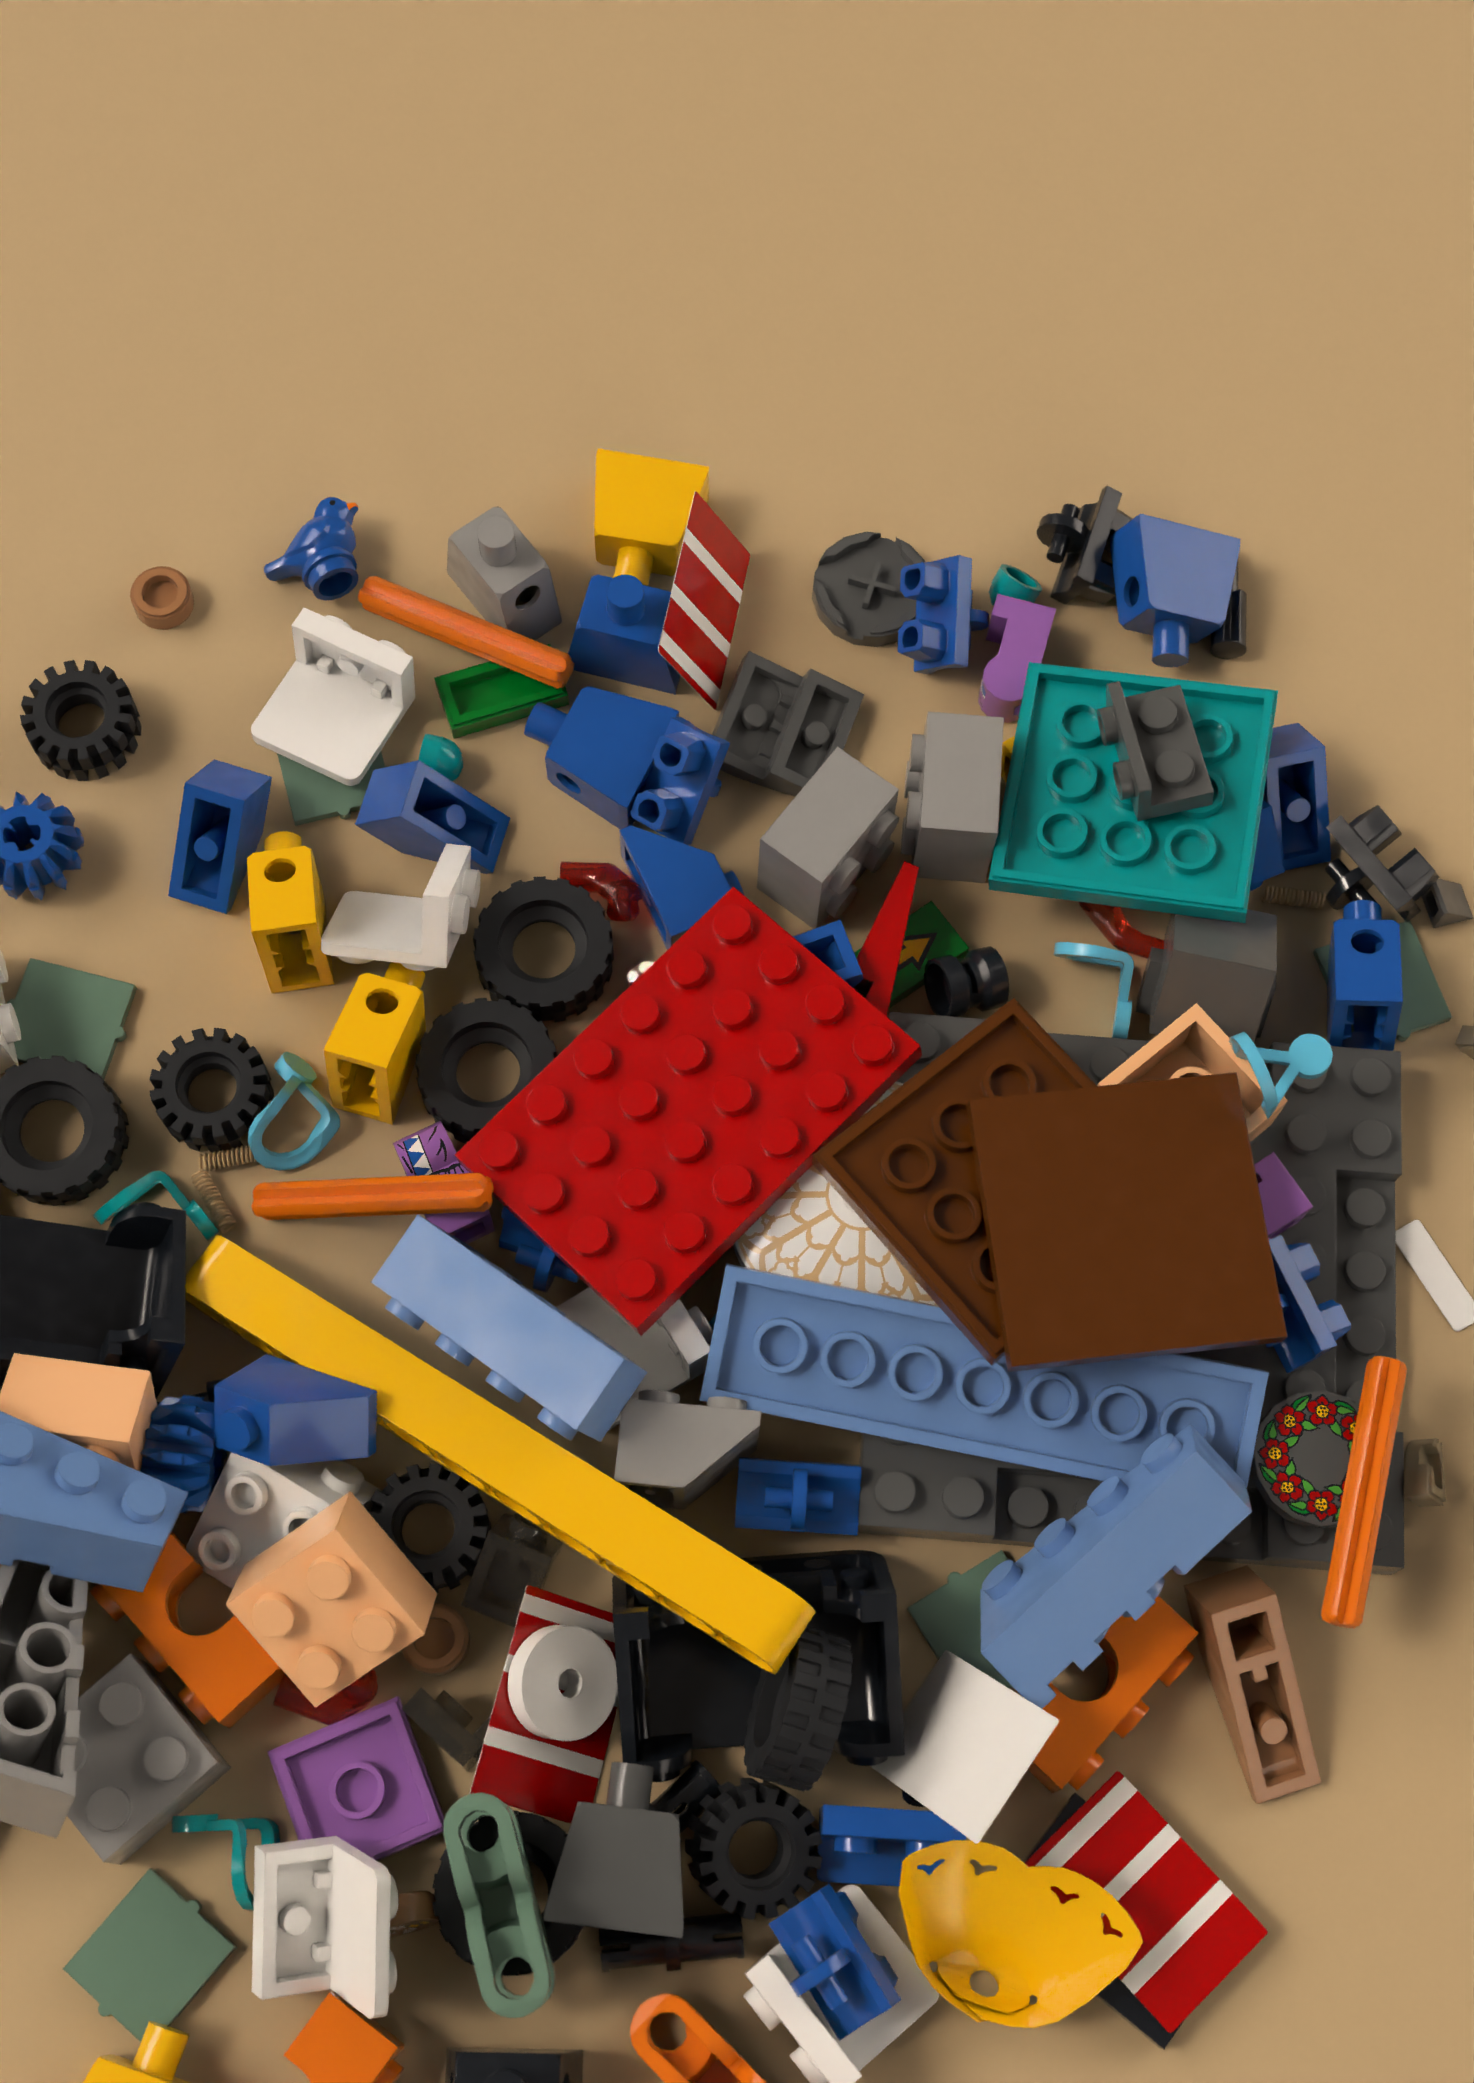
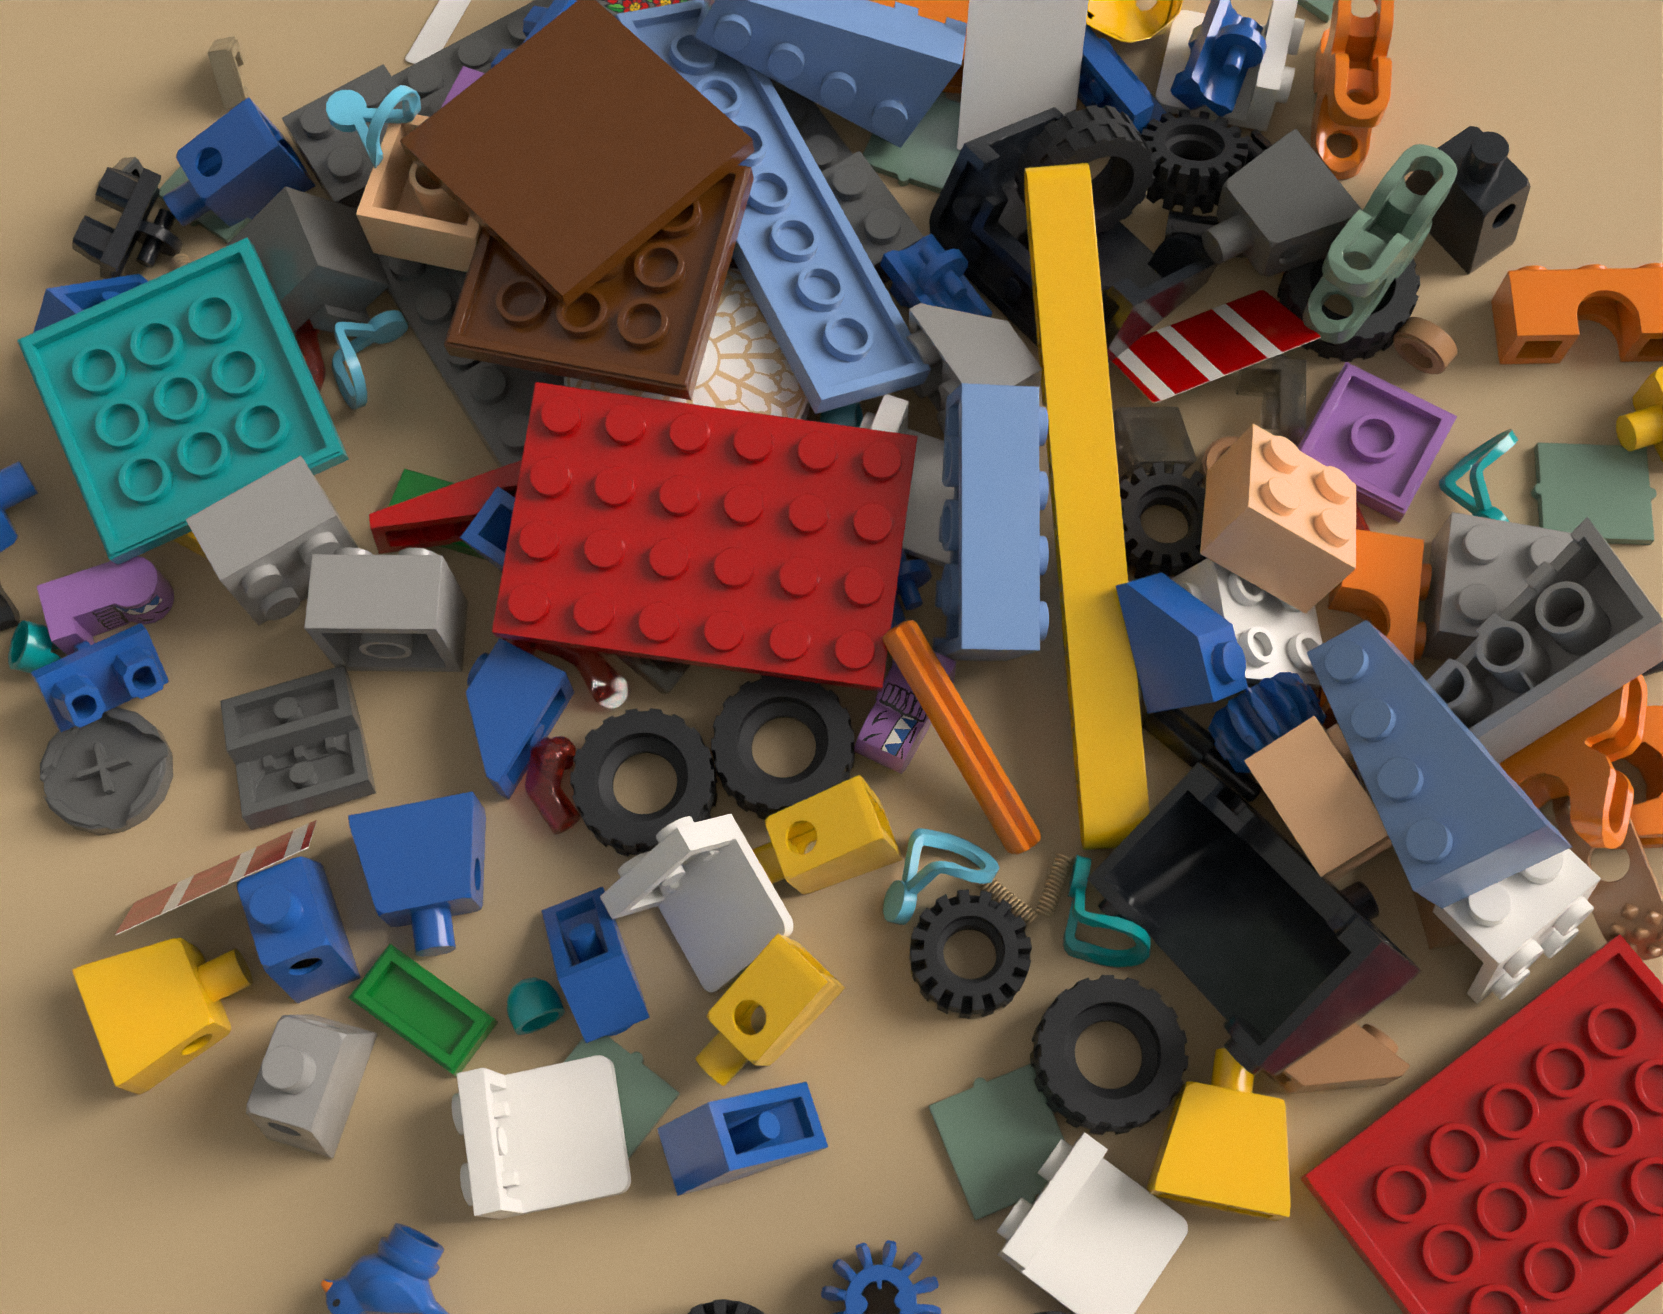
camera: 120 degrees left, 0 degrees up
white bracket [252,1836,398,2019] -> none
orange axle [358,576,574,688] -> none
white piece [508,1625,618,1741] -> none
blue hips [630,717,730,845] -> none
black wheel [924,946,1009,1017] -> none
dark grey bracket [1097,681,1214,821] -> none

